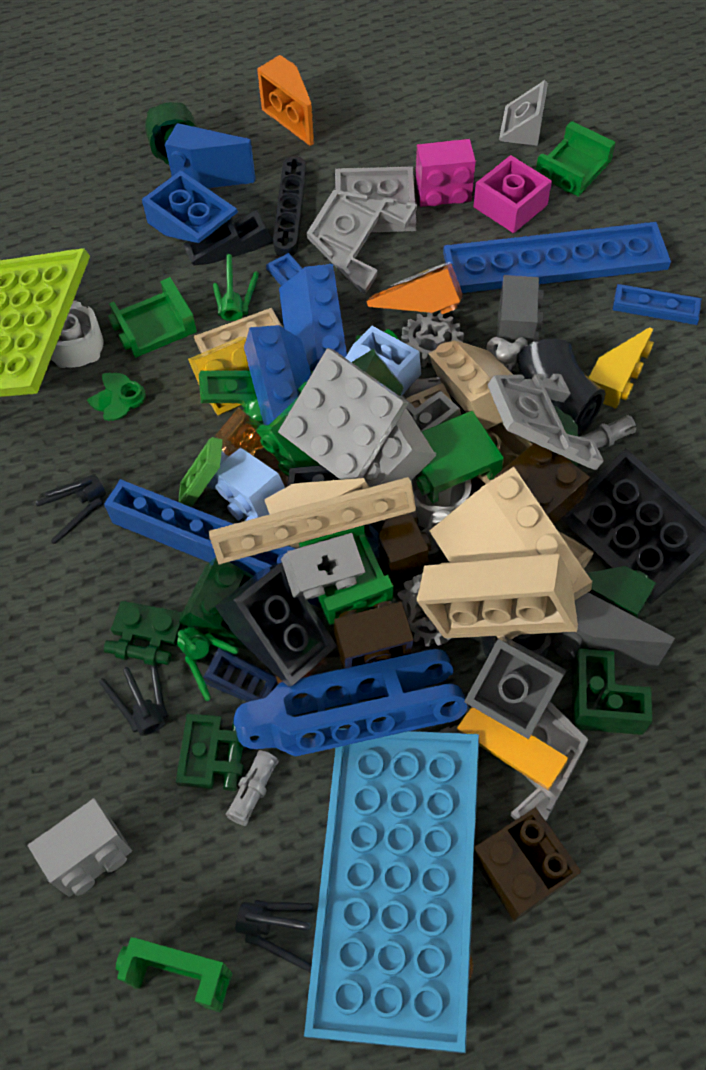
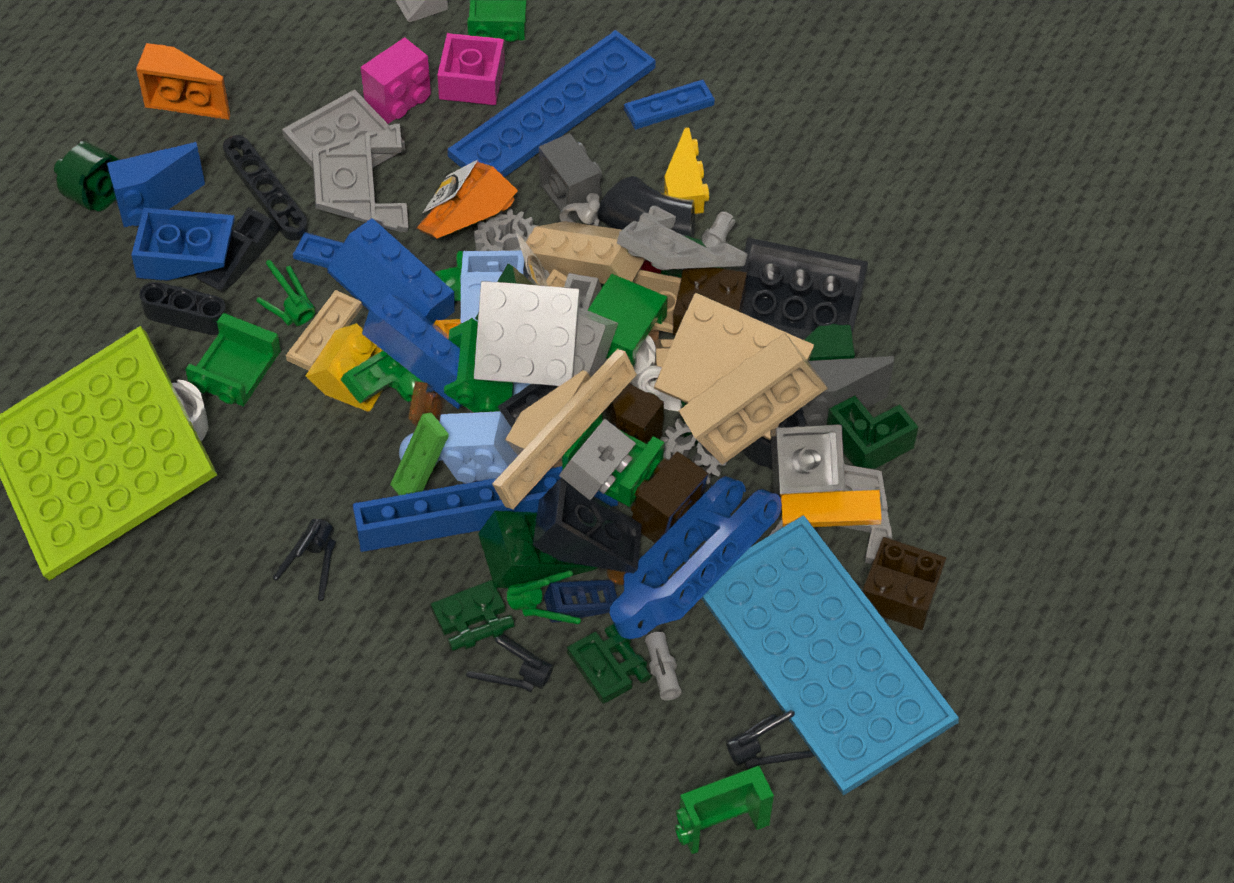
camera: 40 degrees left, 5 degrees down
light grey brick [27,798,132,897] -> none
green plate [87,373,146,421] -> none
none -> black beam [139,282,227,335]
none -> sticker [516,231,547,286]

